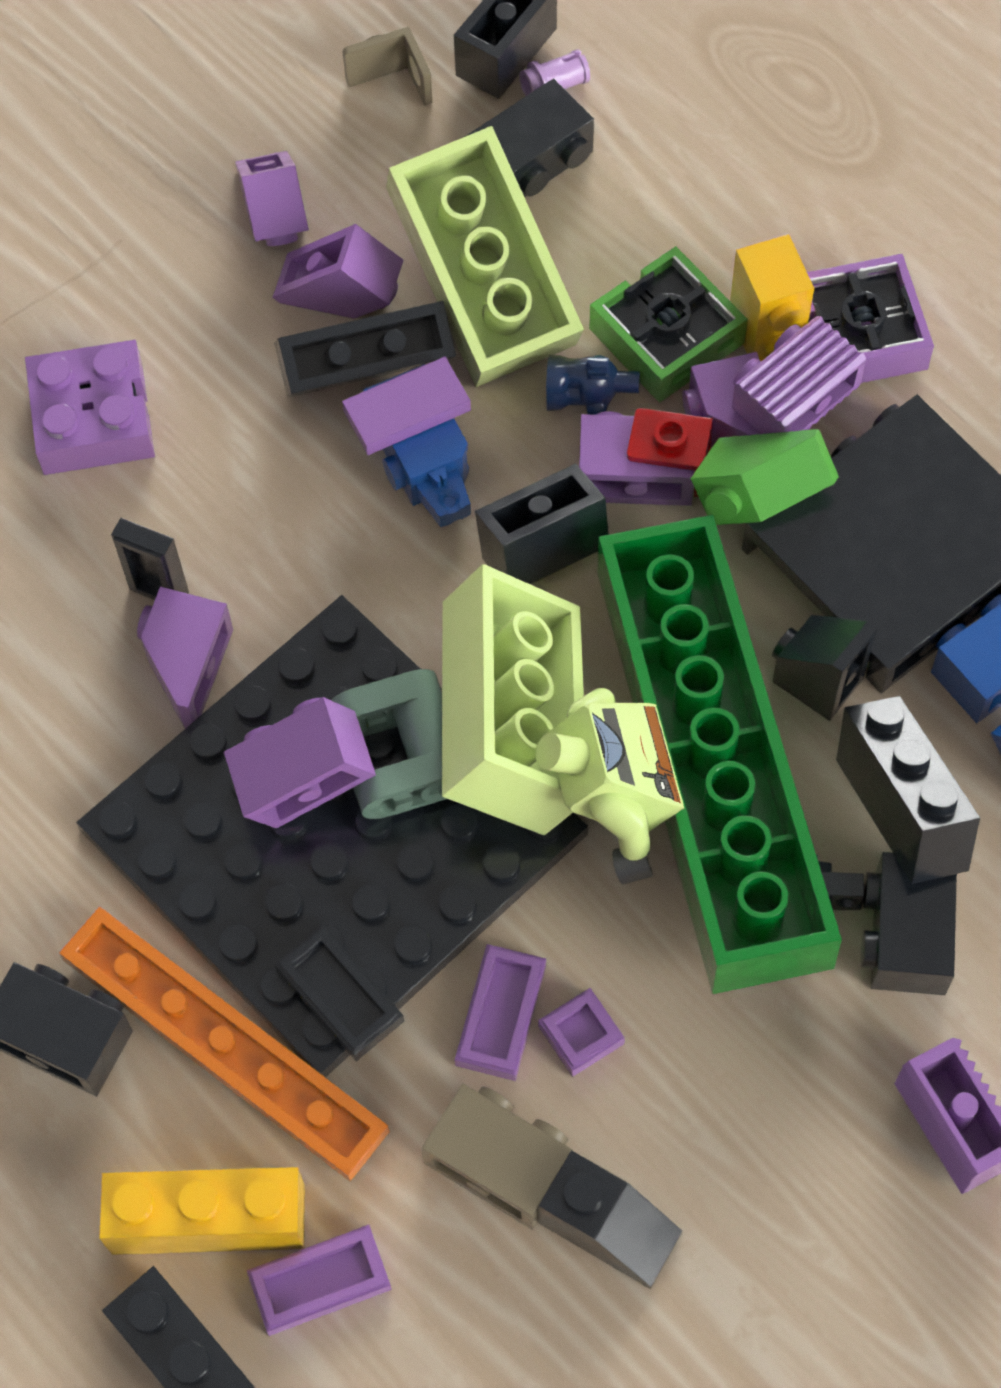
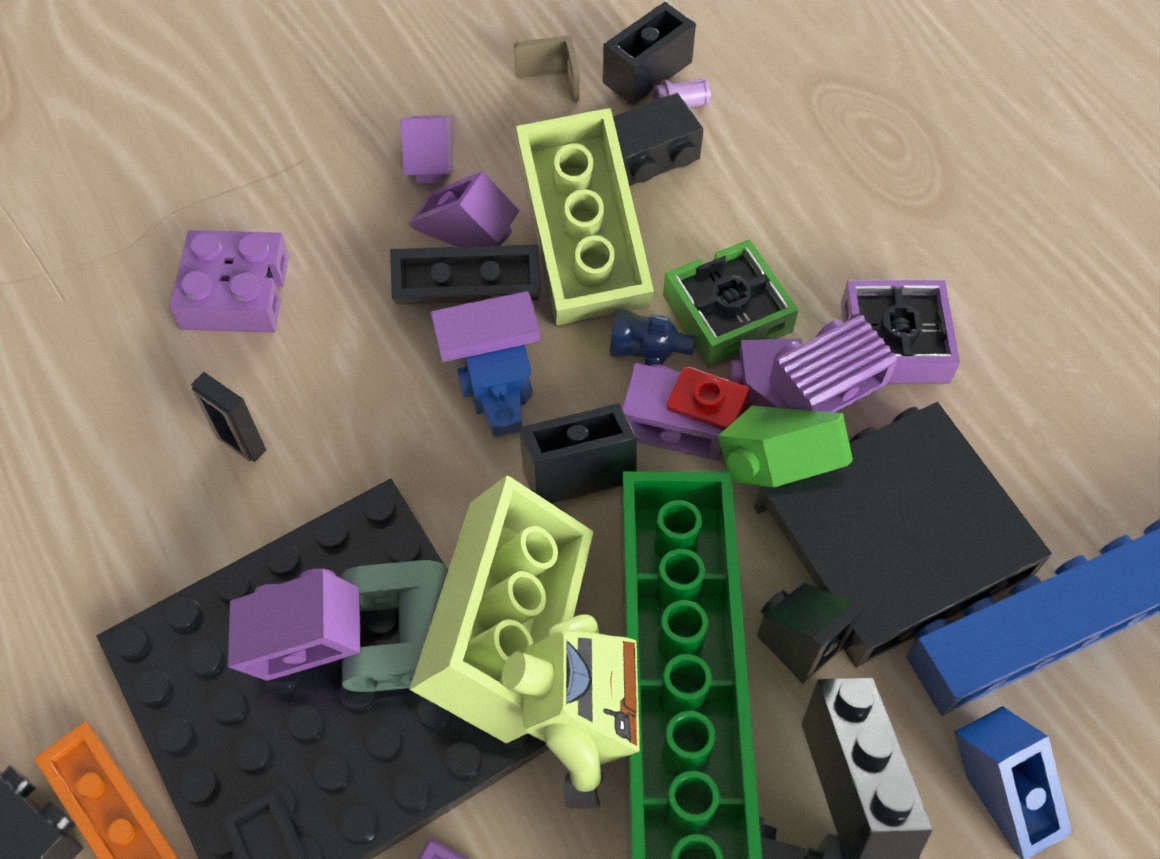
camera: 10 degrees right, 5 degrees down
medium lavender slope [137,587,233,728] -> none
yellow brick [730,234,814,361] -> none

